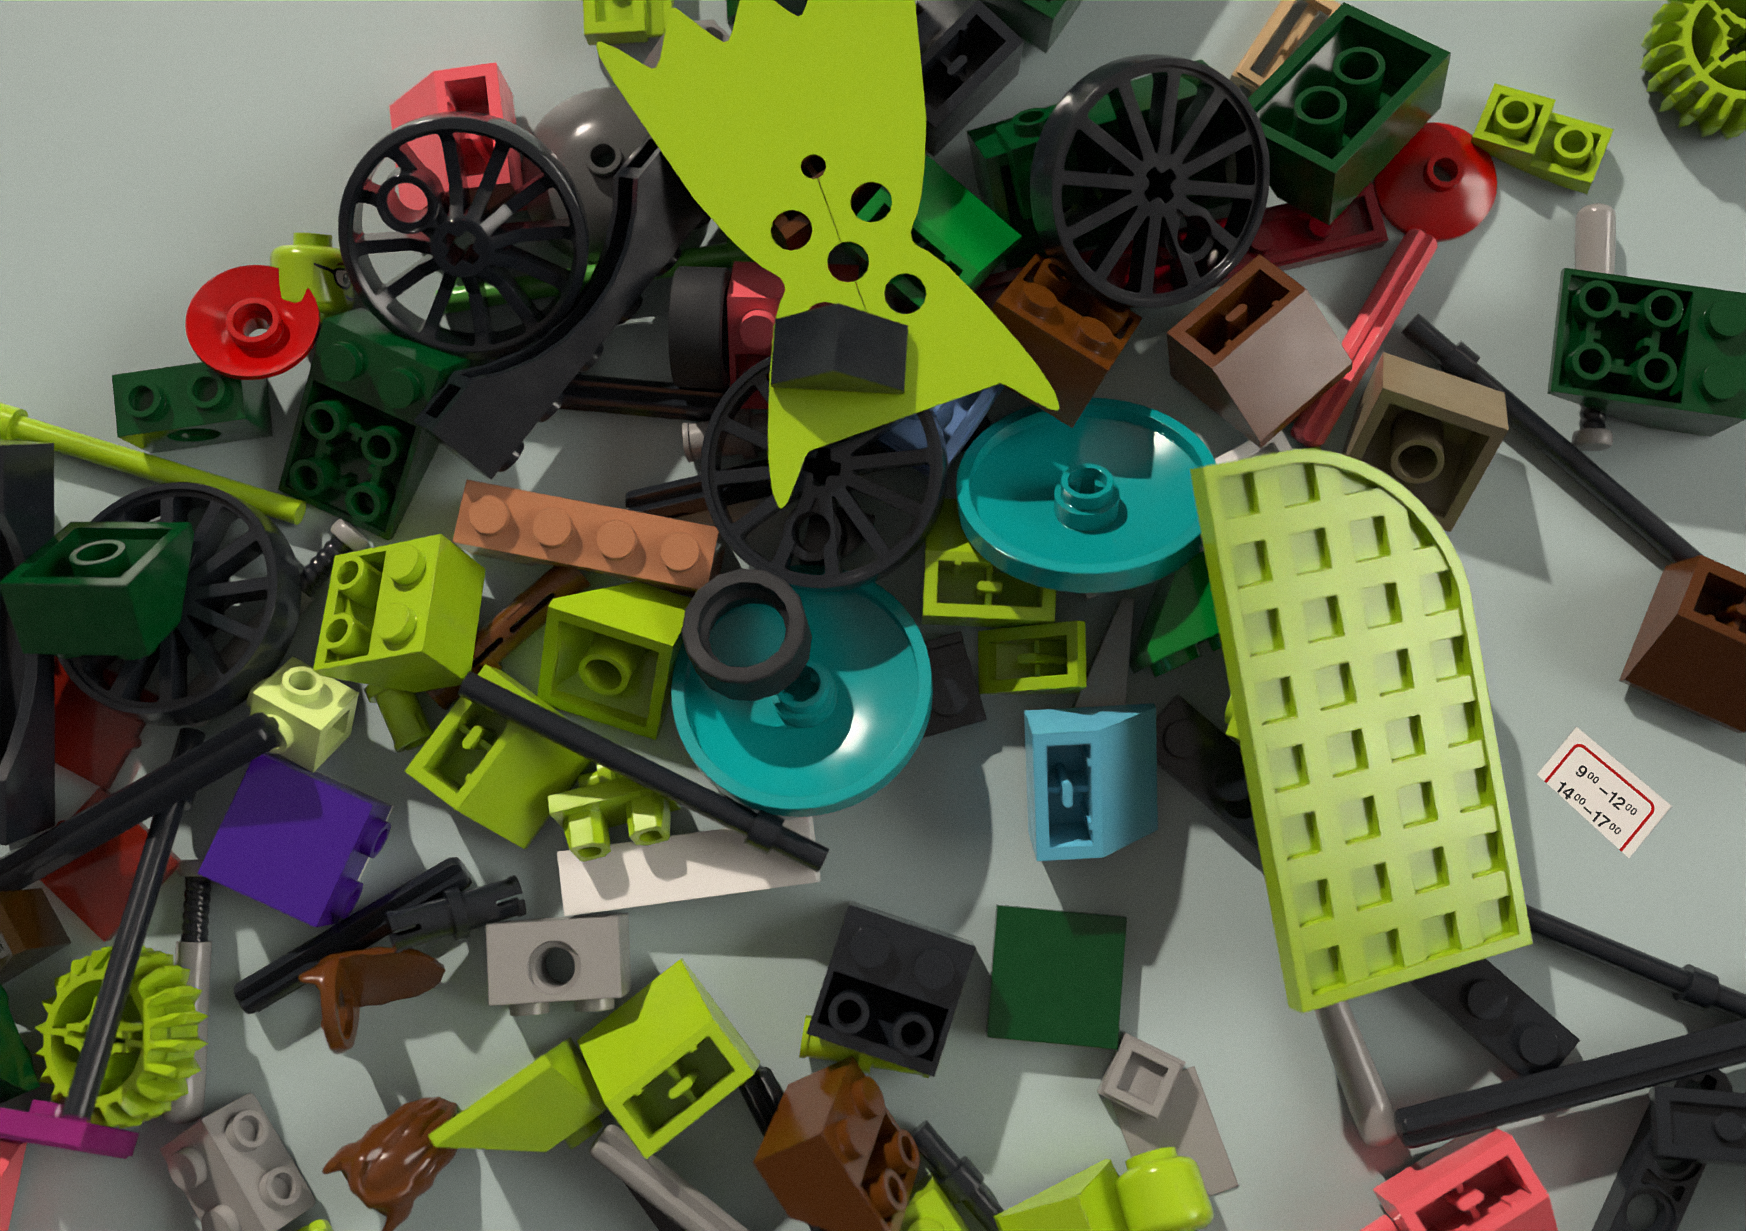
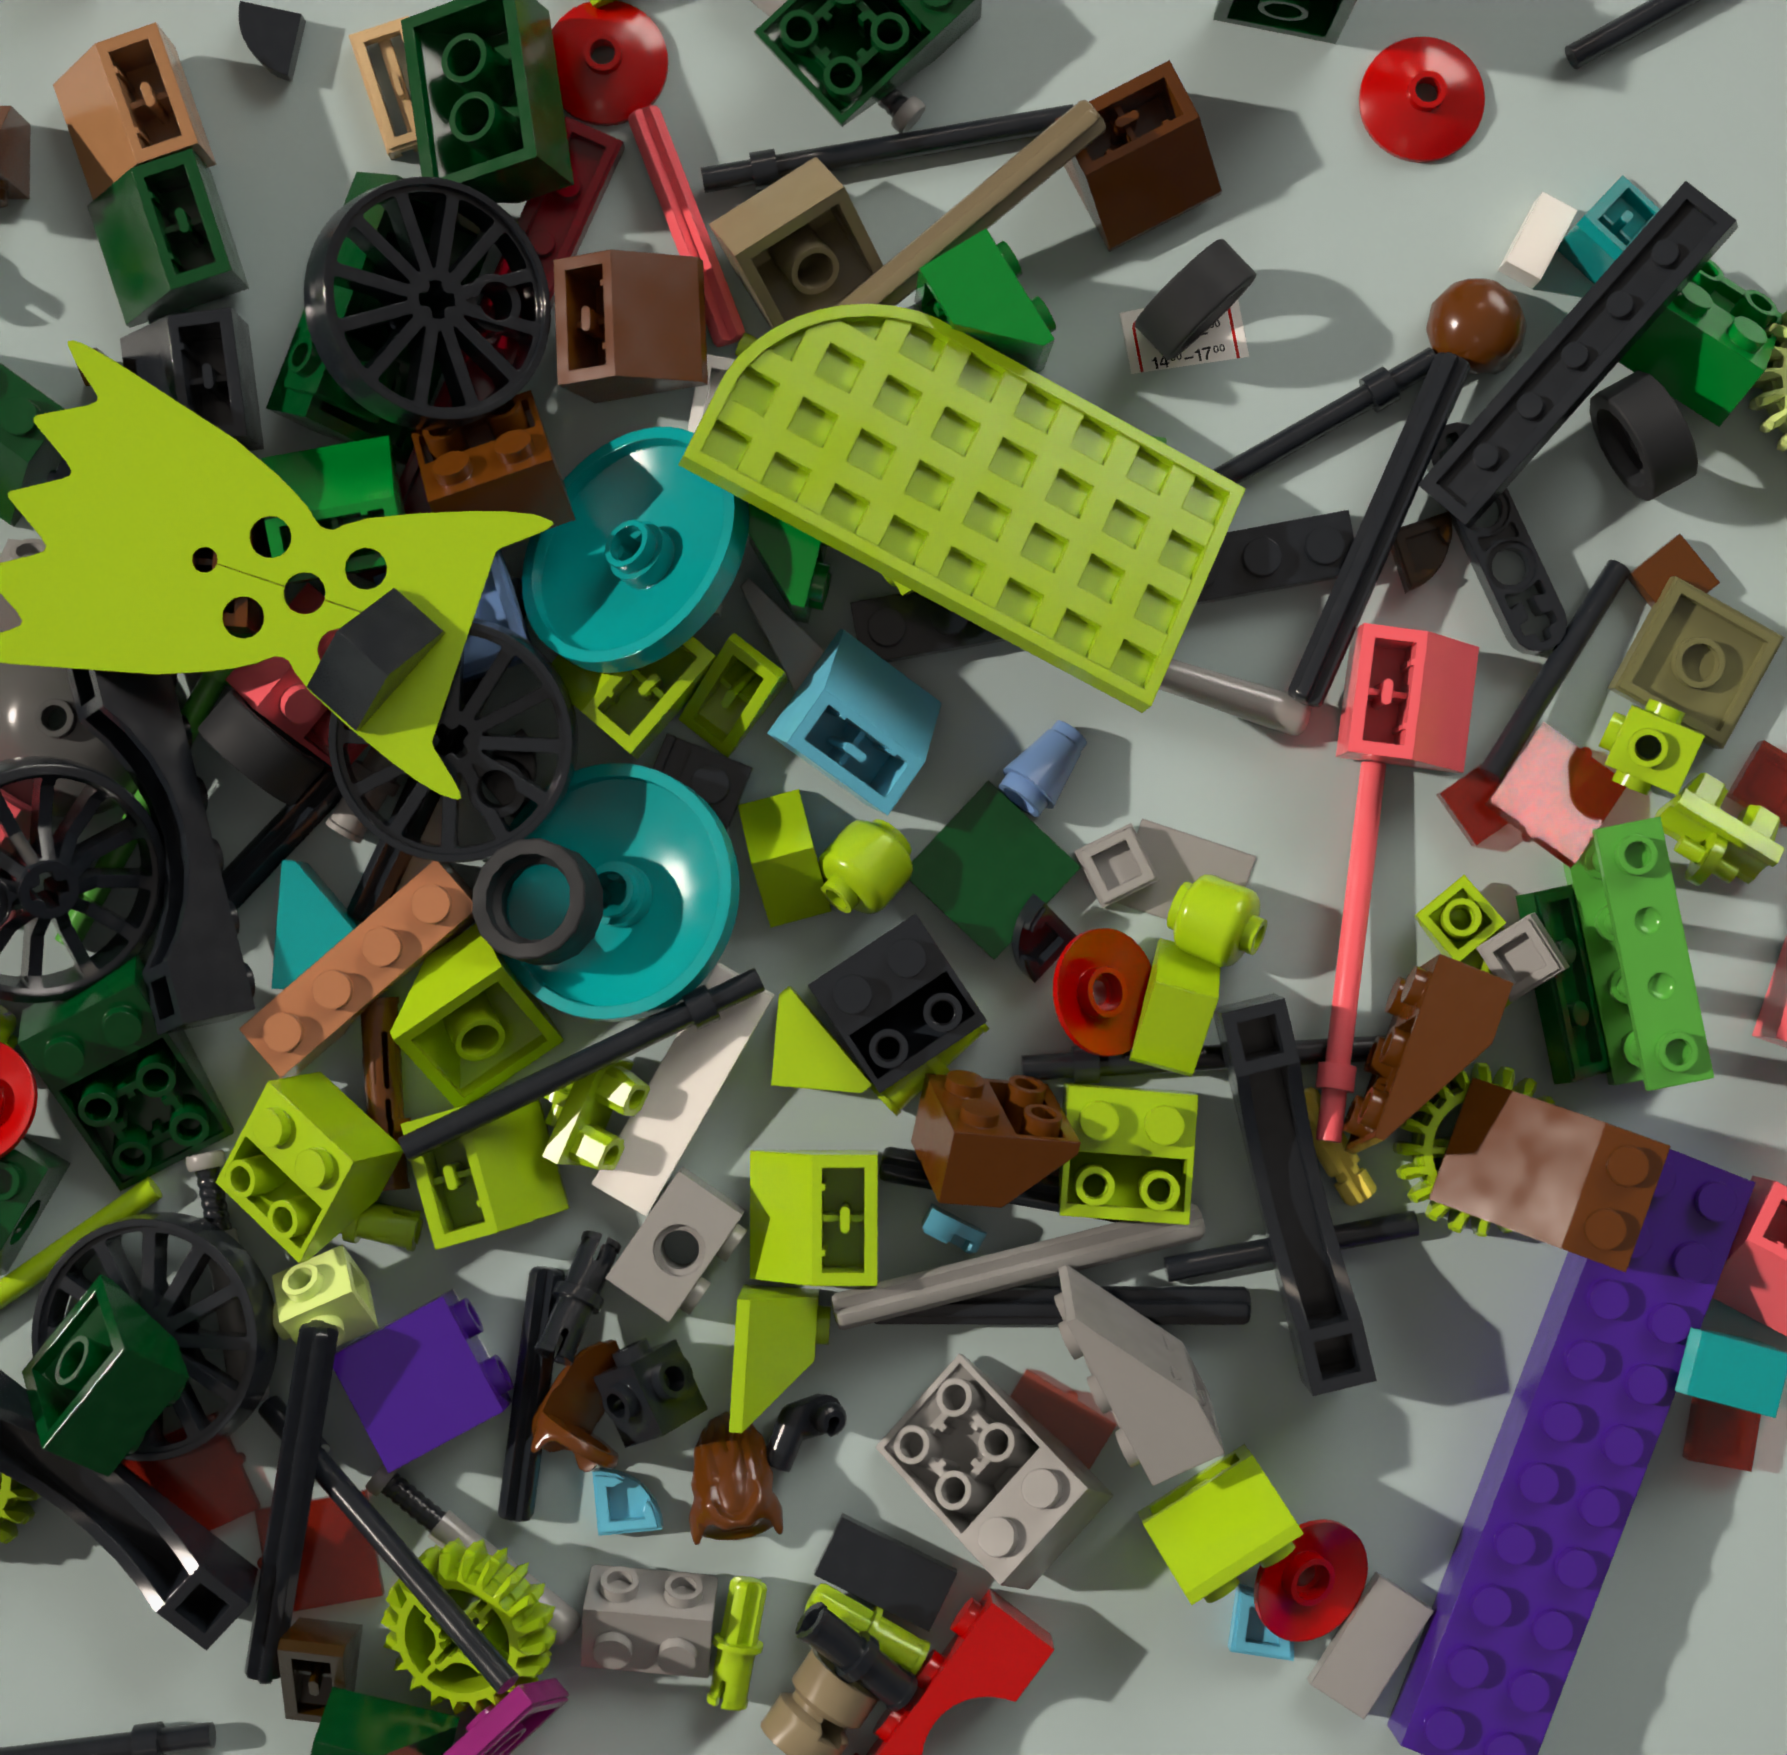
camera: 60 degrees left, 5 degrees up
none -> teal slope [271,860,360,989]
none -> medium azure tile [592,1467,664,1536]
none -> black brick [593,1338,708,1448]
none -> lime slope [738,789,832,928]
none -> black arm [766,1394,847,1472]
none -> lime slope [771,986,872,1093]
none -> lime head [818,819,913,914]
none -> dark tan axle [836,100,1106,306]
none -> green slope [914,229,1056,373]
none -> medium azure tile [921,1203,987,1254]
none -> medium blue cone [998,720,1087,817]
none -> black tile [1012,893,1077,983]
none -> red dish [1053,928,1152,1056]
none -> black tyre [1135,239,1256,360]
none -> dark brown tile [1391,512,1452,594]

